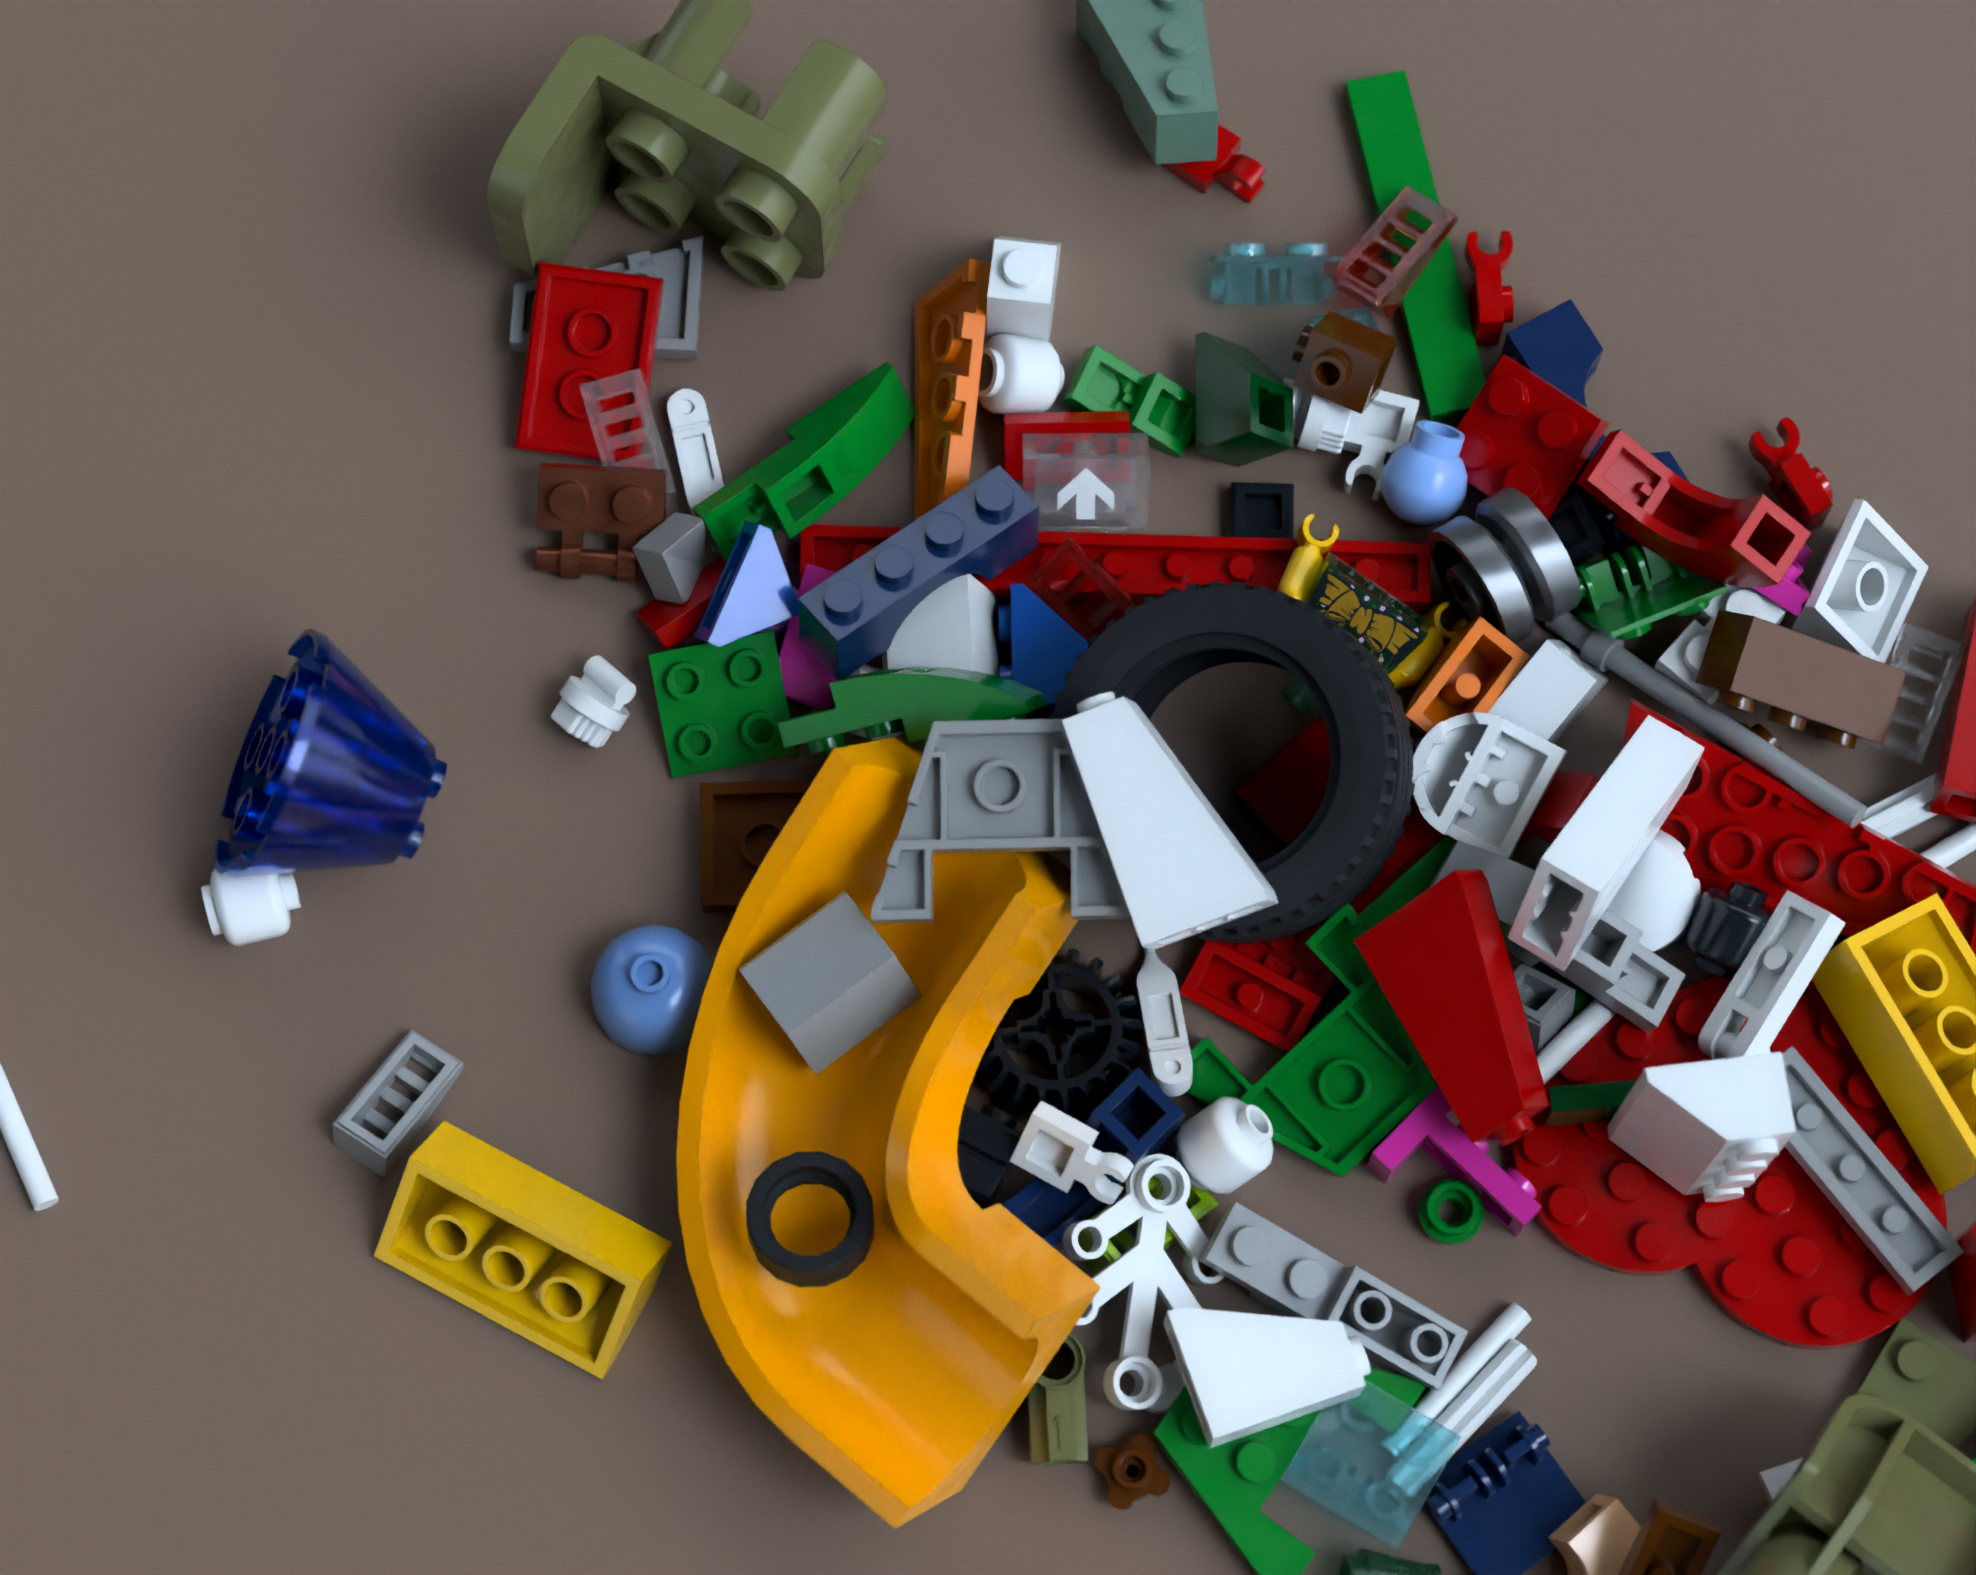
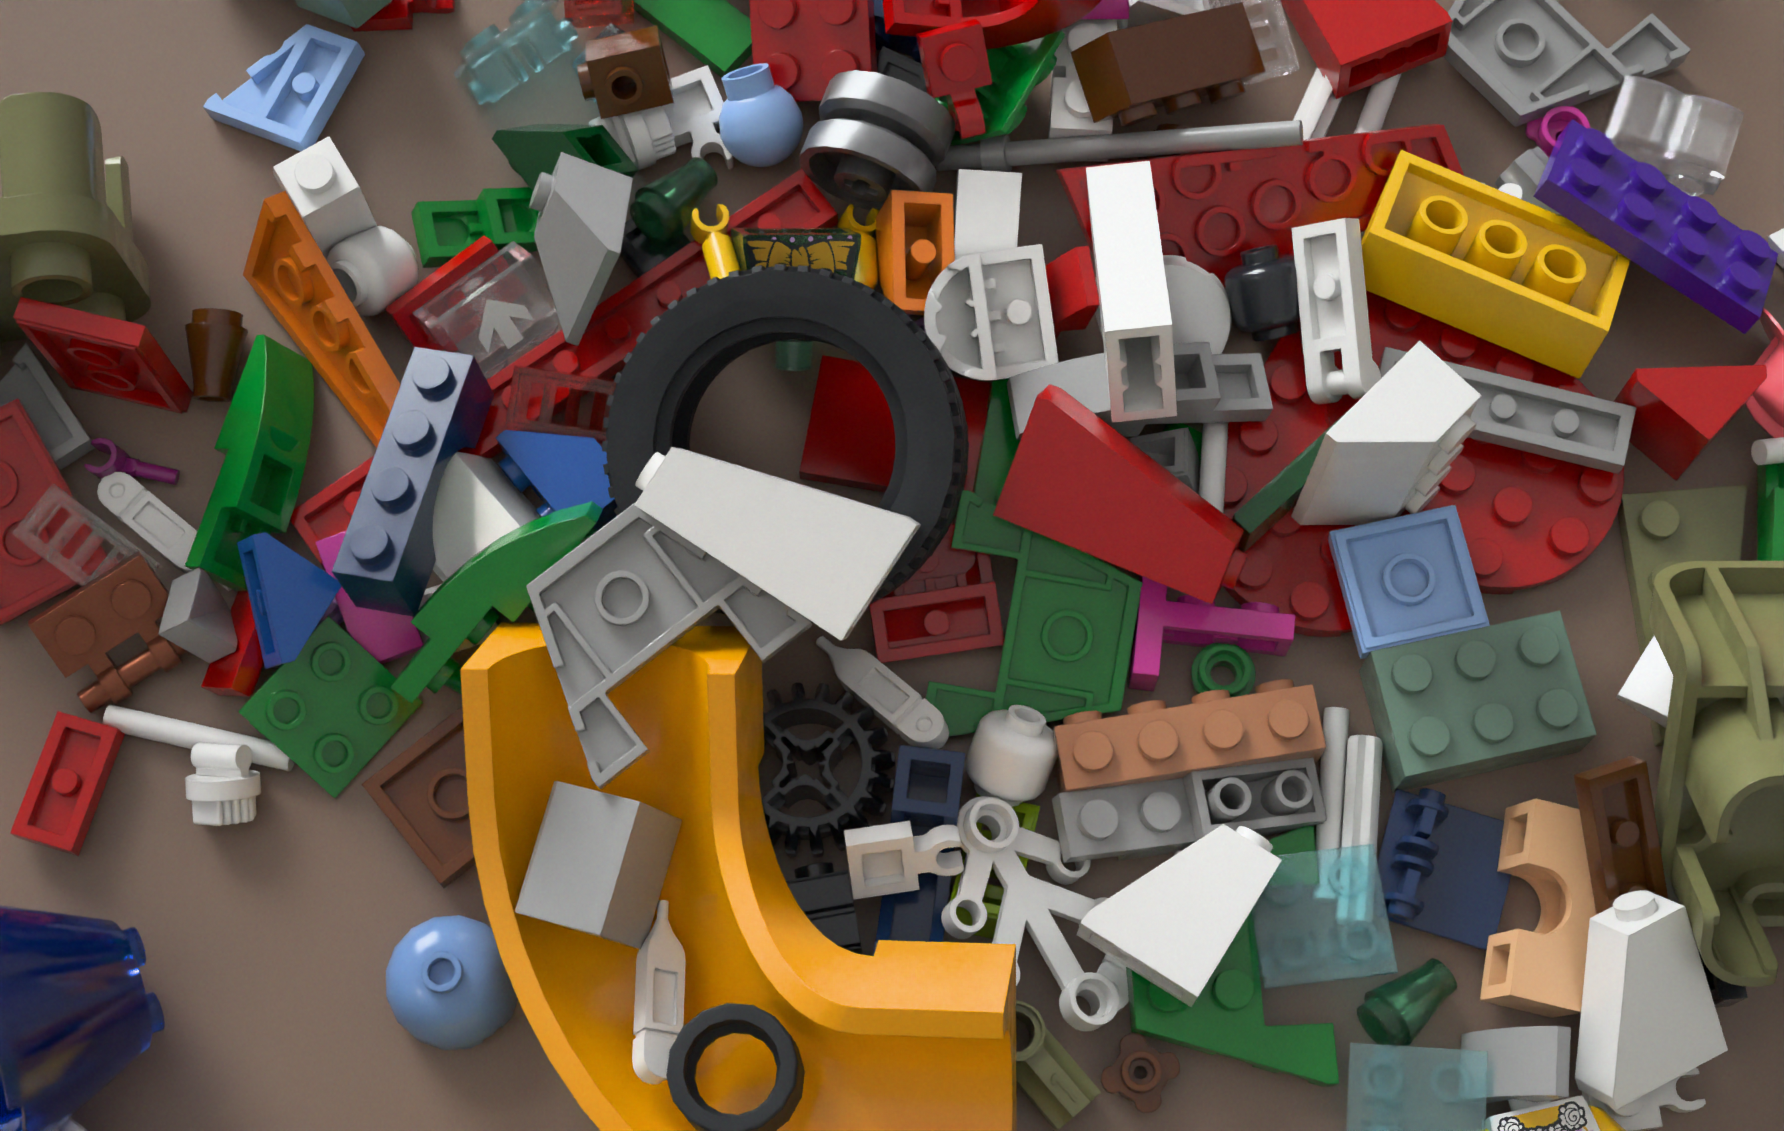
camera: 35 degrees left, 0 degrees up
none -> red plate [10,711,125,856]
none -> red tile [13,297,193,414]
none -> magenta hand [84,438,180,485]
none -> white bar [102,704,295,771]
none -> reddish brown cone [185,308,248,402]
none -> light blue wing [203,24,365,151]
none -> light grey slope [529,152,633,346]
none -> clear green cone [630,157,718,242]
none -> white piece [632,900,686,1085]
none -> red plate [916,19,992,139]
none -> nougat brick [1053,679,1326,793]
none -> light blue plate [1327,505,1490,659]
none -> sand green brick [1359,610,1597,793]

